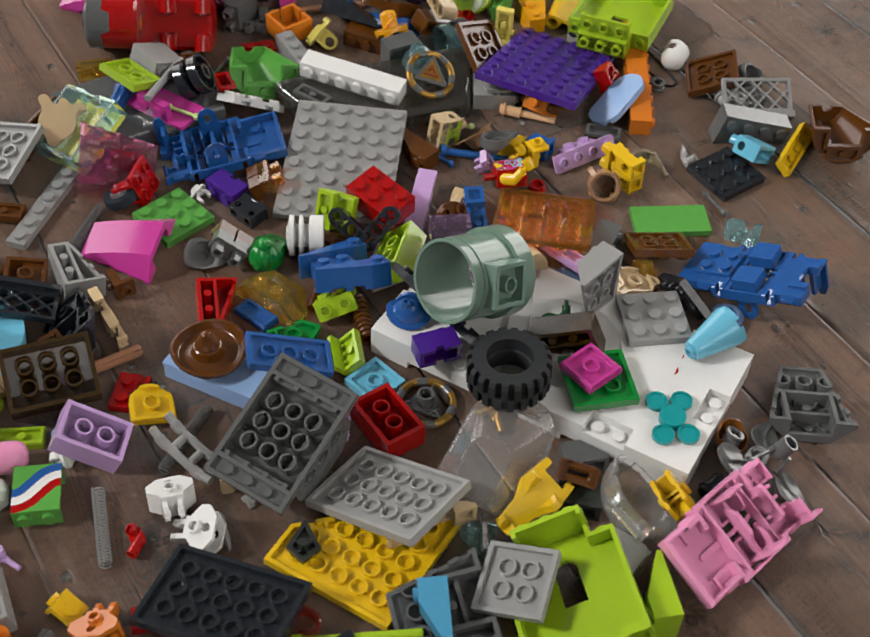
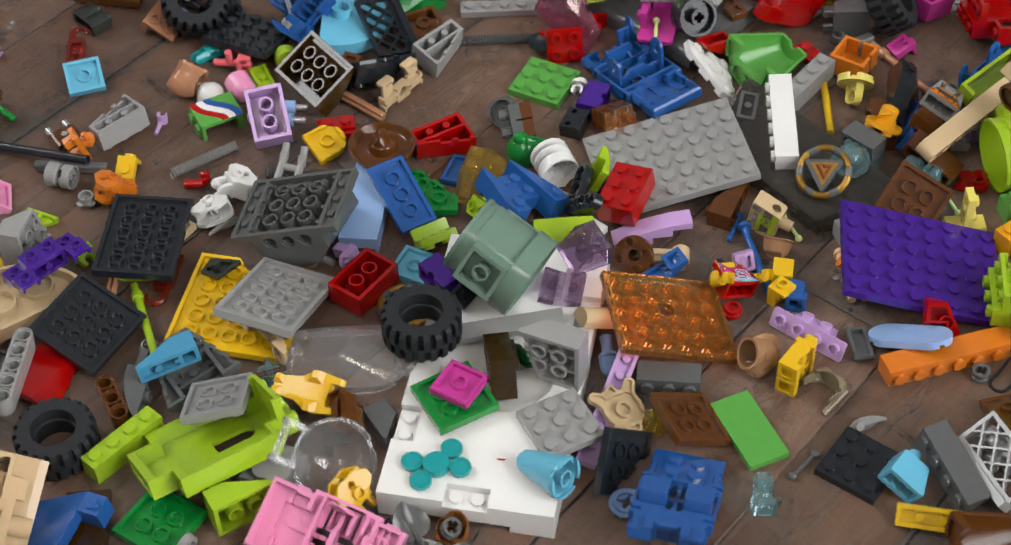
camera: 75 degrees right, 0 degrees up
dark pink wedge [81,218,176,285] -> none
reddish brown bracket [105,268,136,300] -> none
dark grey piece [480,131,519,155] -> none

